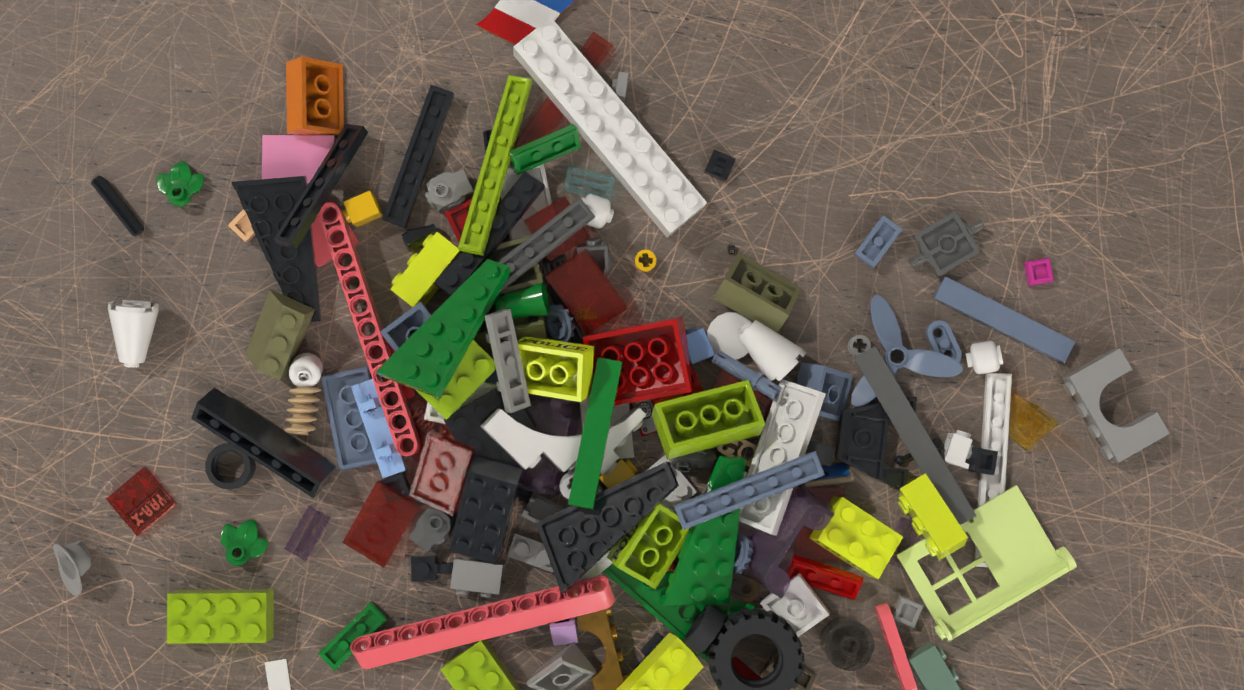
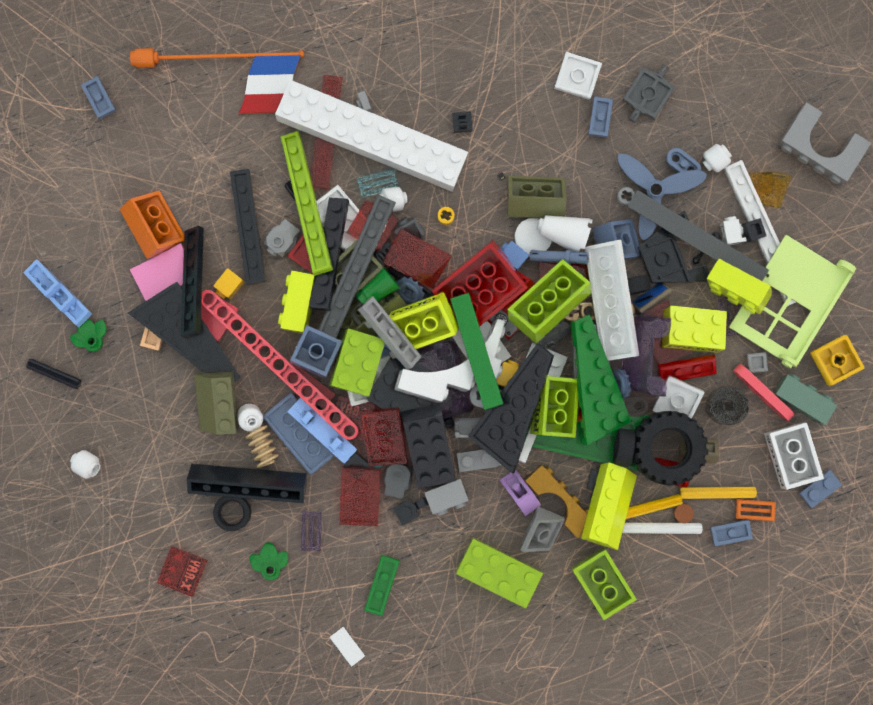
camera: 30 degrees left, 0 degrees up
light grey piece [53,540,91,596] -> none
white cone [108,300,159,367] -> none
lime brick [167,589,274,644] -> none
coral beam [350,576,615,669] -> none
green wing [376,259,512,399] -> none
black cone [401,223,438,252] -> none
green tile [509,124,581,175] -> none
sand blue tile [674,451,825,530] -> none
sand blue tile [933,276,1076,363] -> none
dark pink tile [1024,258,1054,286] -> none
none -> light blue slope [23,259,92,327]
none -> white head [70,450,100,479]
none -> white tile [554,52,602,100]
none -> yellow brick [810,335,864,386]

